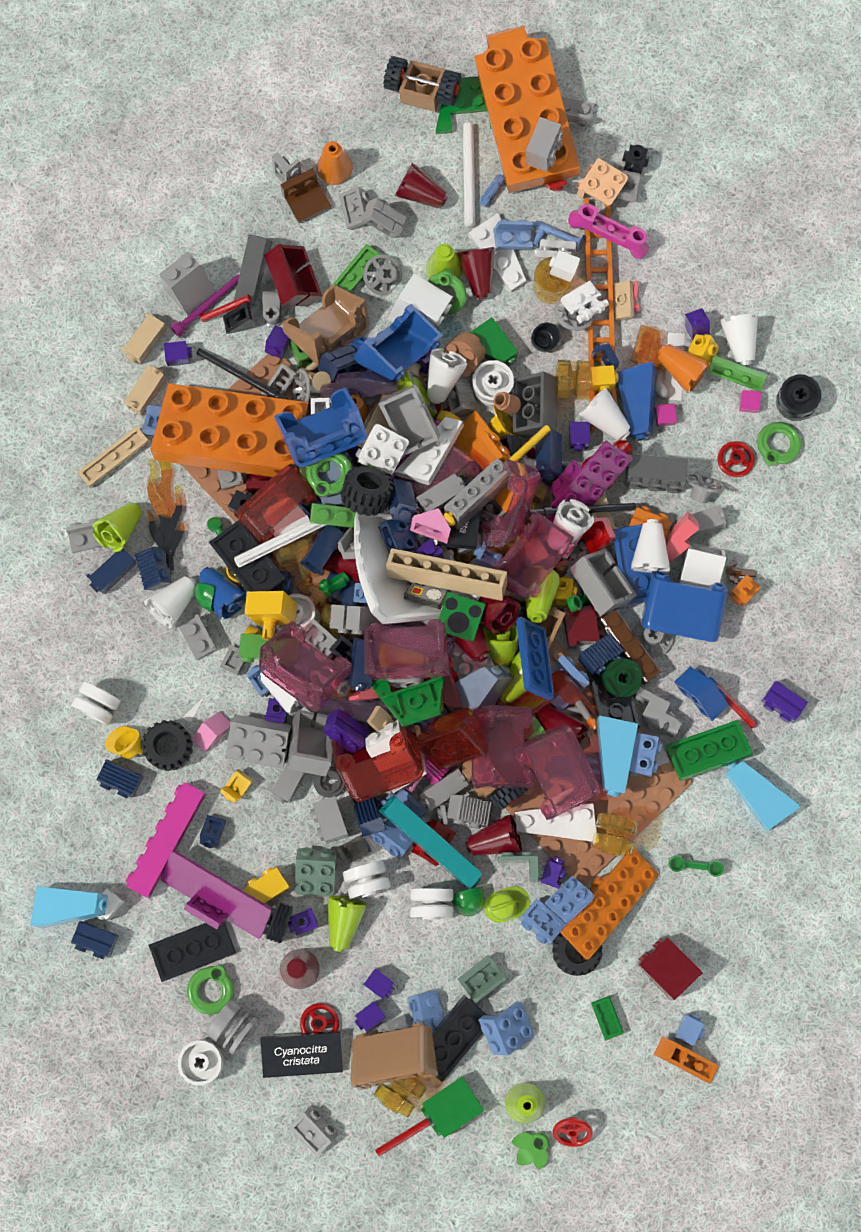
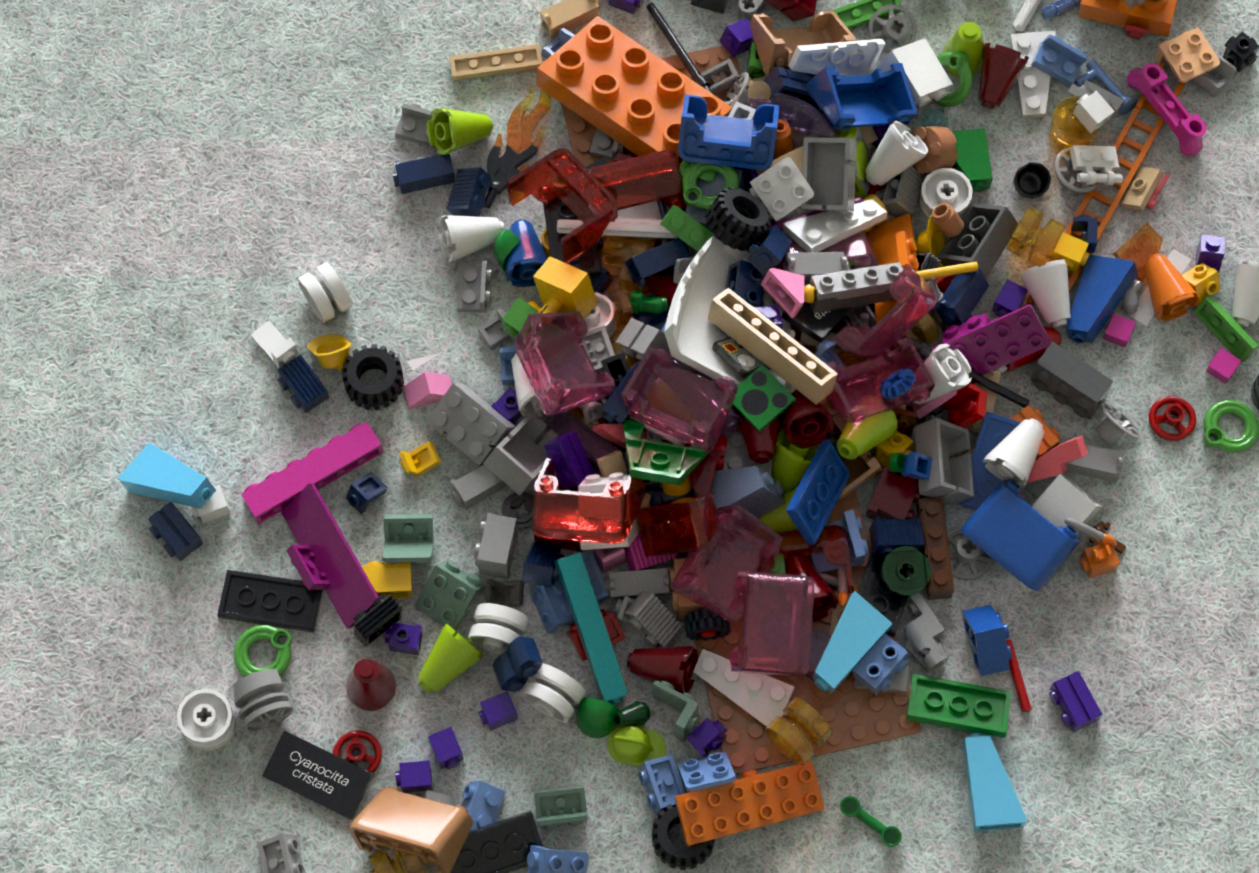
camera: 30 degrees right, 10 degrees down
none -> white bracket [251,321,299,368]
none -> sand green bracket [382,514,434,565]
none -> dark purple brick [478,691,518,731]
none -> dark blue brick [492,636,543,692]
none -> clear red windscreen [506,148,617,264]
none -> dark green cone [612,701,650,727]
none -> white wing [788,39,886,76]
none -> blue gear [879,368,916,399]
none -> blue piece [902,452,932,480]
none -> light grey piece [1064,518,1117,546]

